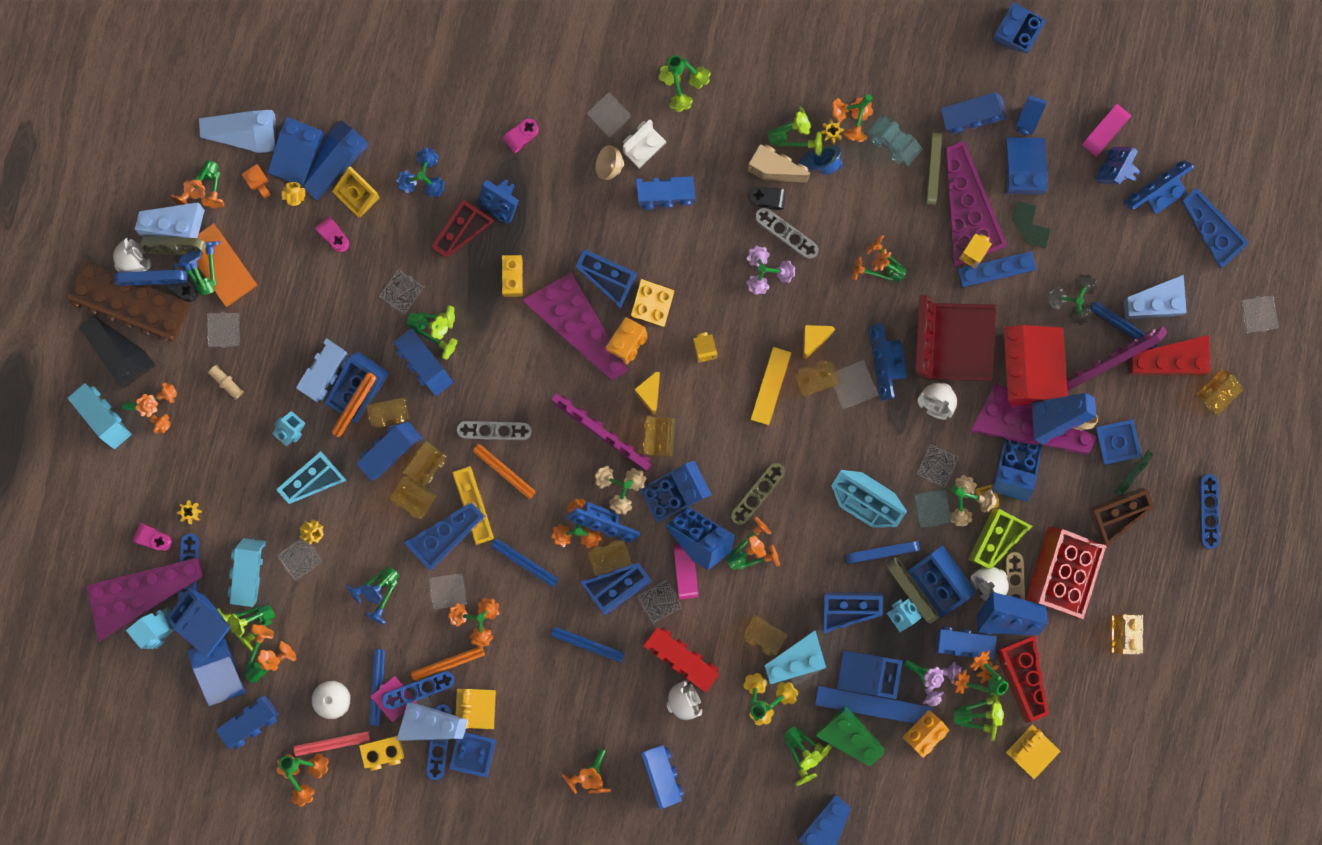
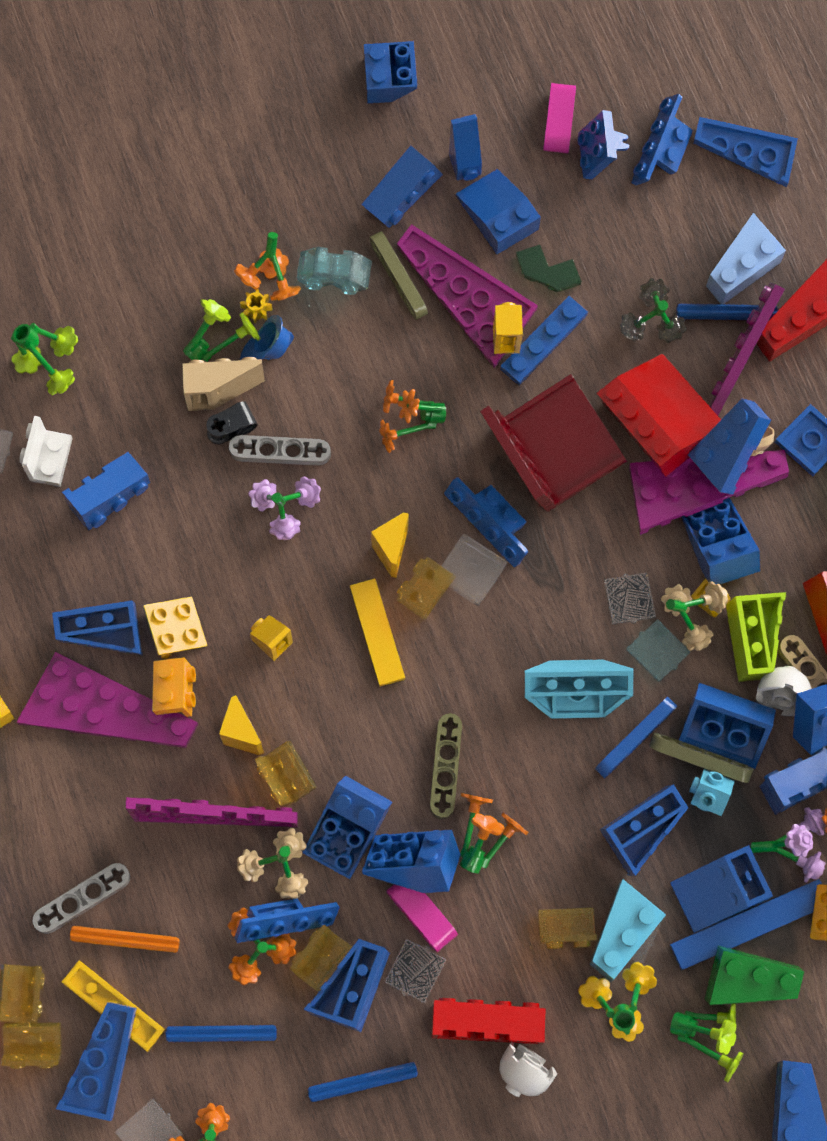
camera: 35 degrees left, 10 degrees down
tan piece [595,145,624,180] -> none
white cylinder [917,383,957,420] -> none

